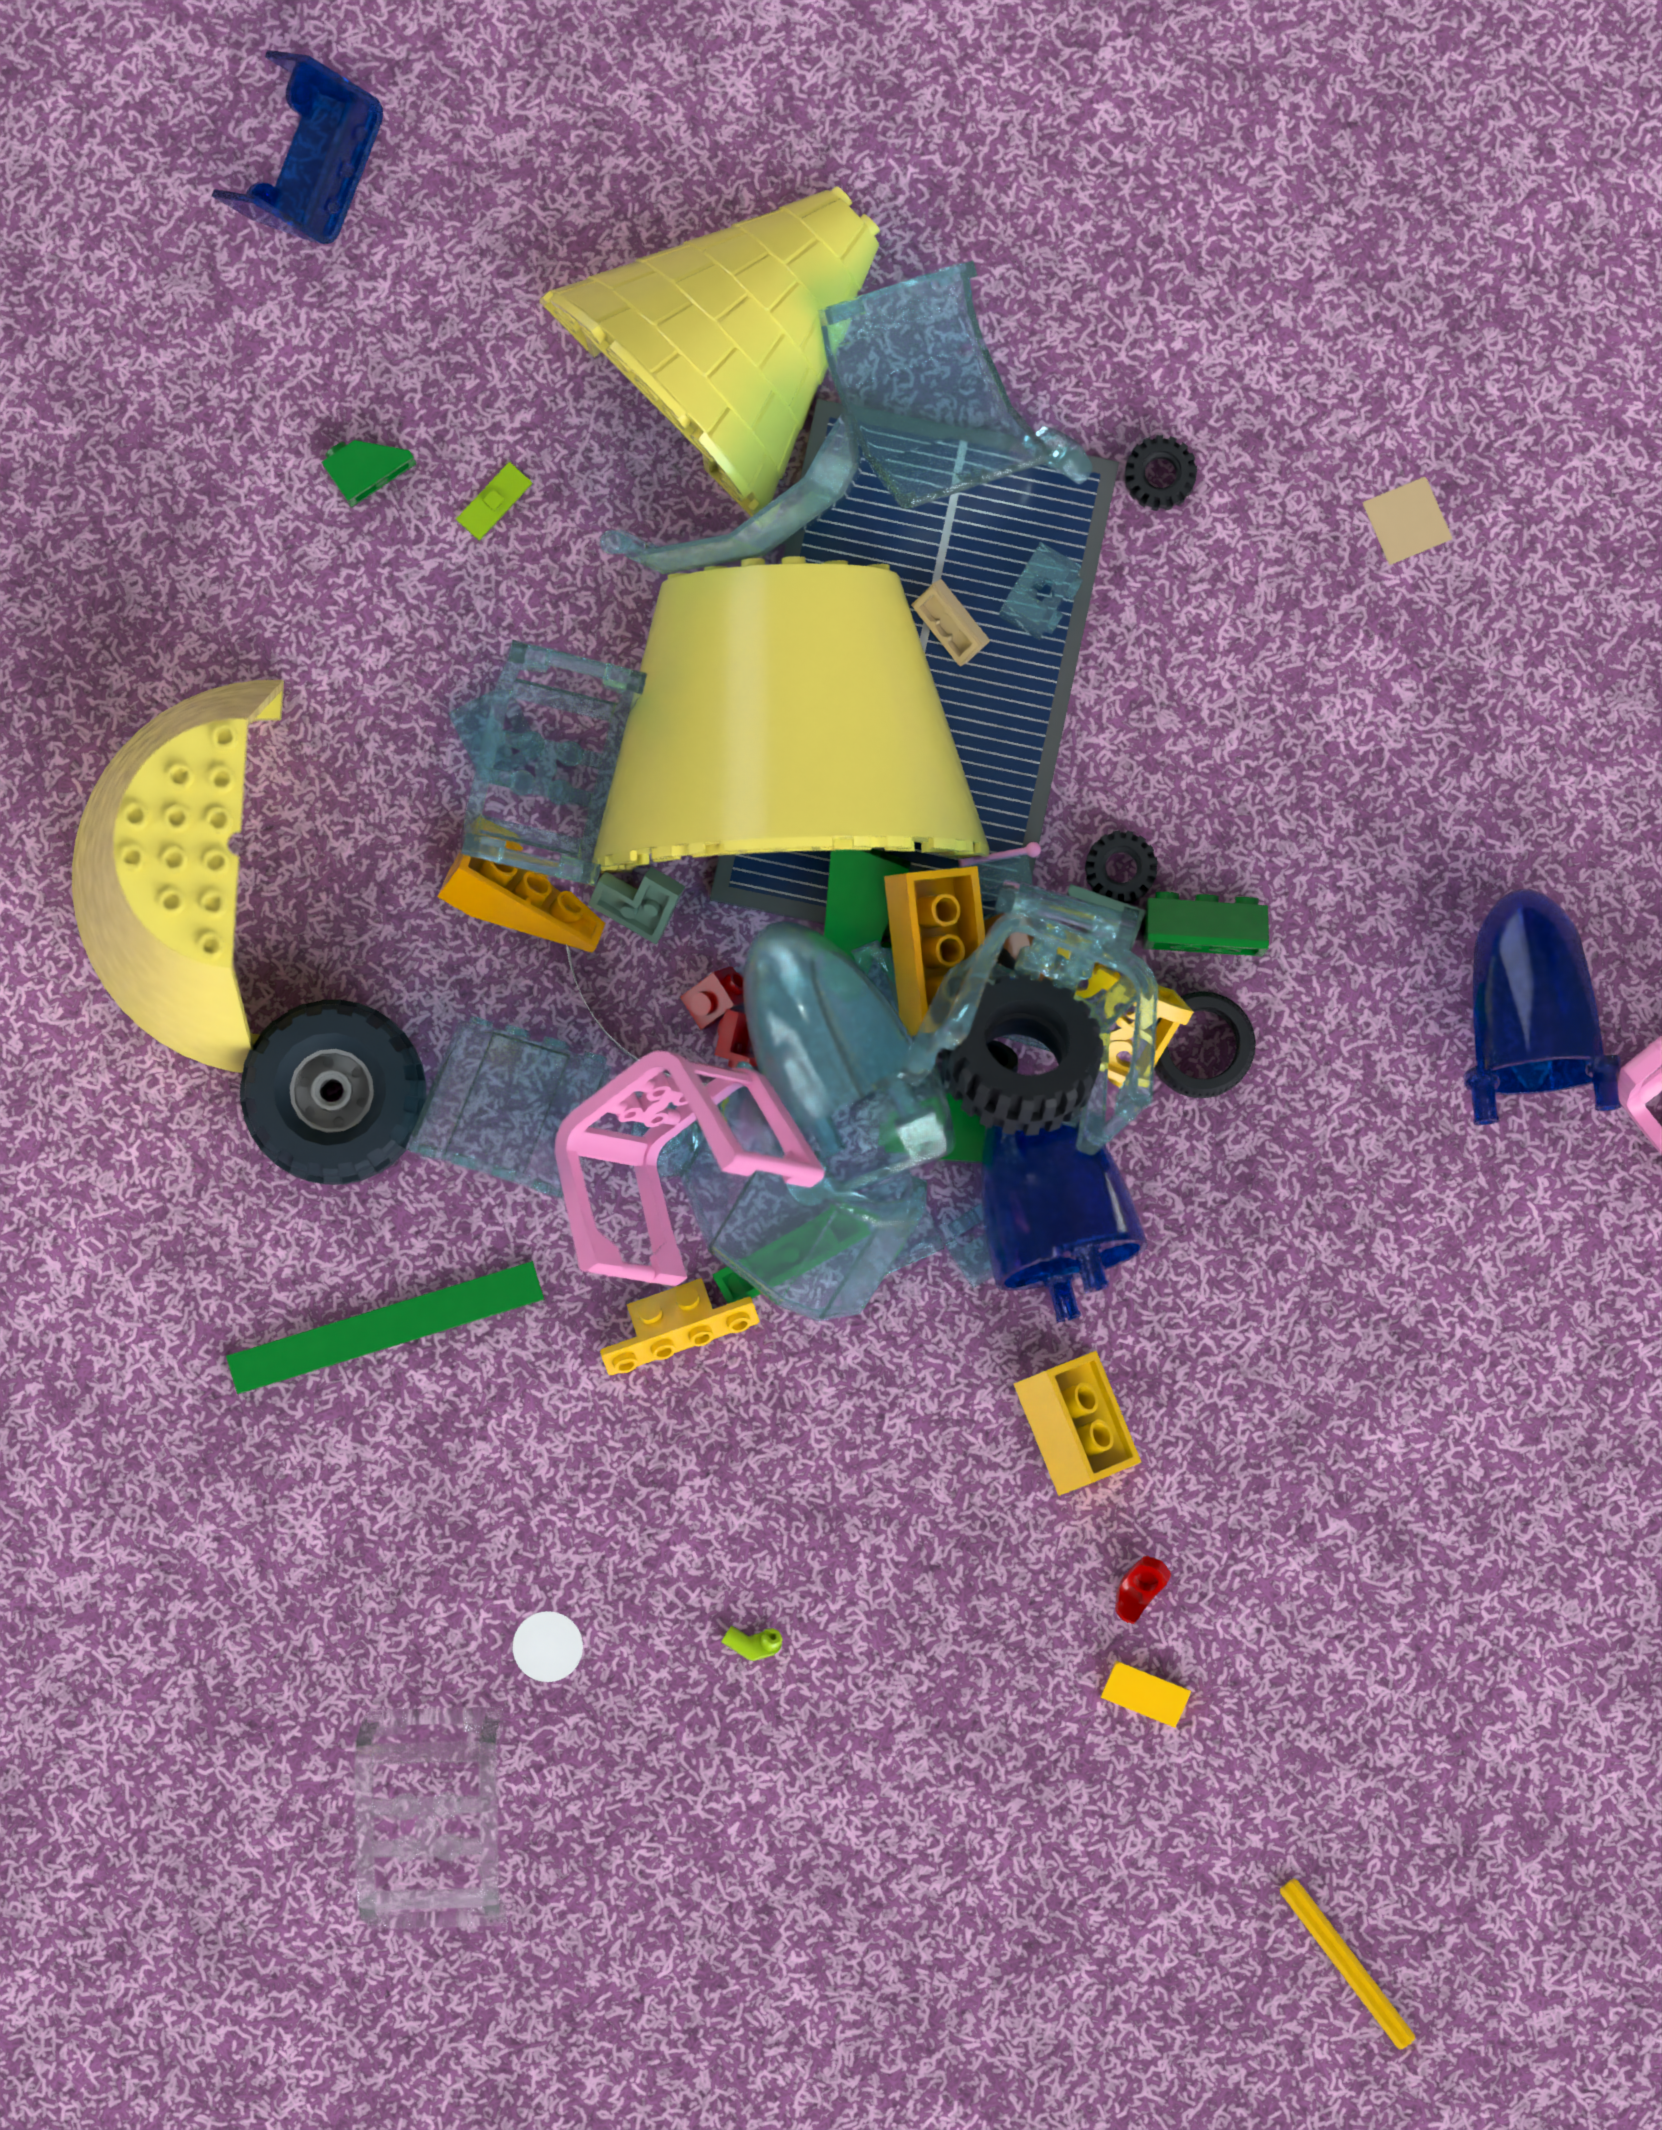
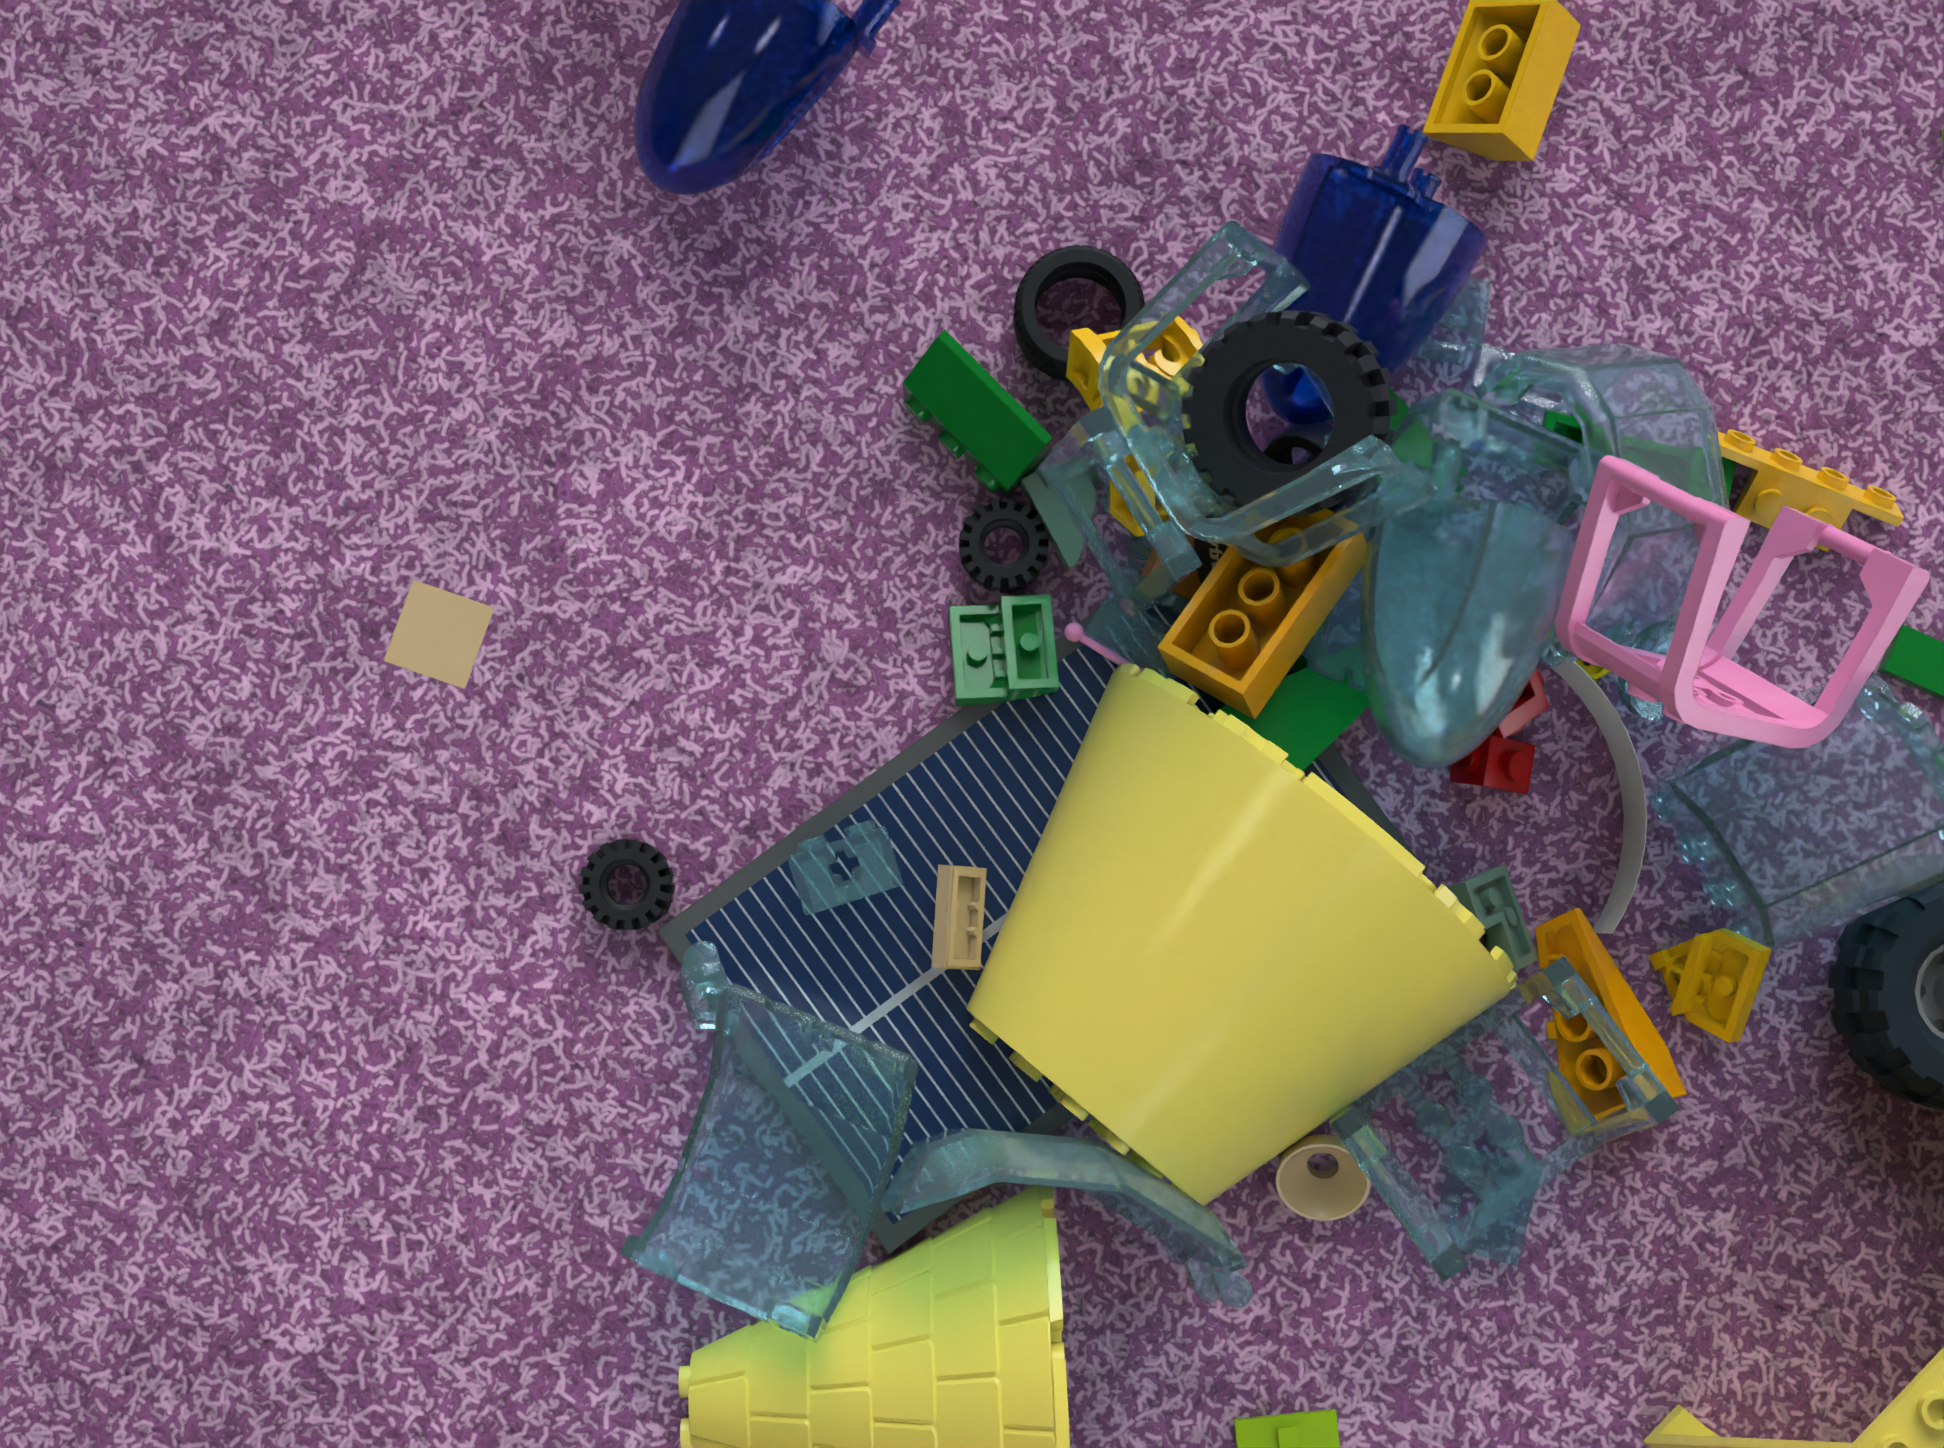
camera: 140 degrees left, 0 degrees up
none -> green slope [948,595,1059,706]
none -> tan piece [1276,1134,1371,1221]
none -> yellow slope [1649,928,1772,1043]

